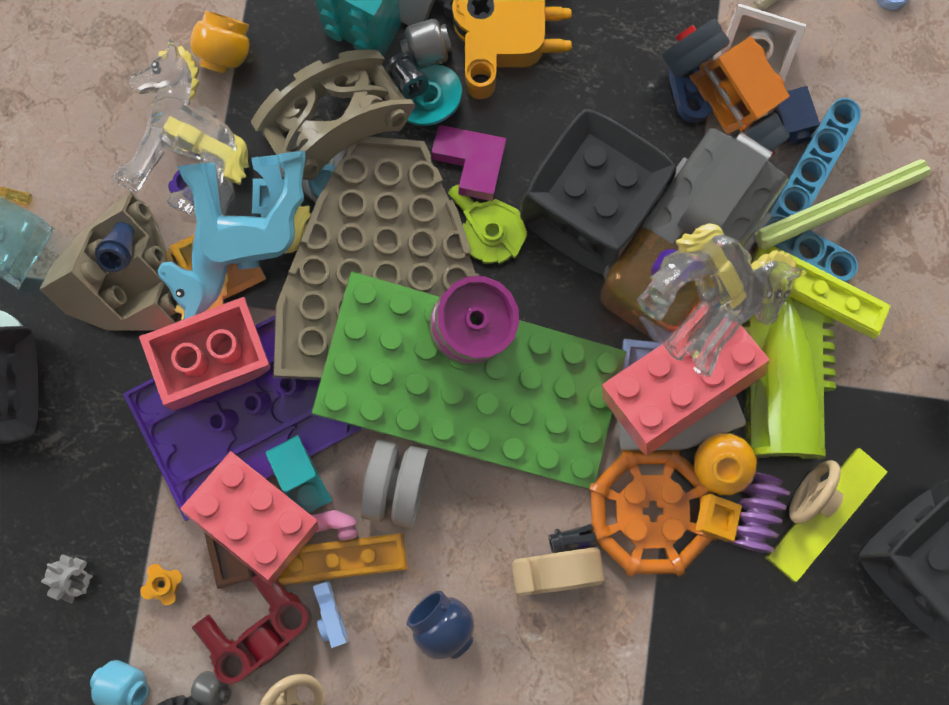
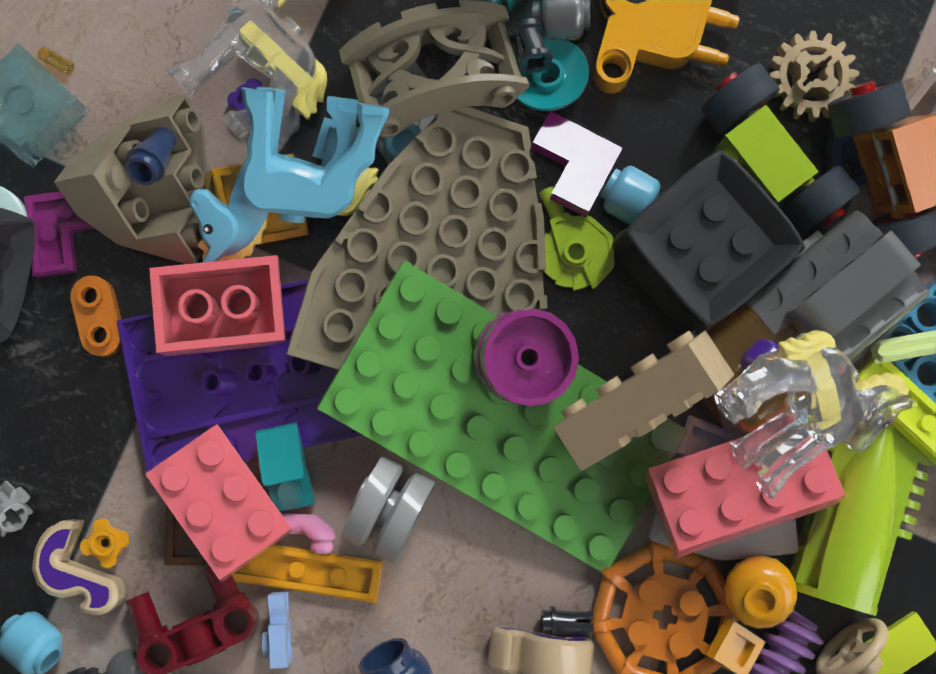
camera: 20 degrees right, 5 degrees up
none -> magenta tile [24,191,95,278]
none -> tan animal [32,520,126,615]
none -> orange plate [71,276,122,357]
none -> tan wedge [553,330,734,471]
none -> medium azure head [600,166,661,226]
none -> brick [701,63,860,236]
none -> tan gear [769,31,859,122]

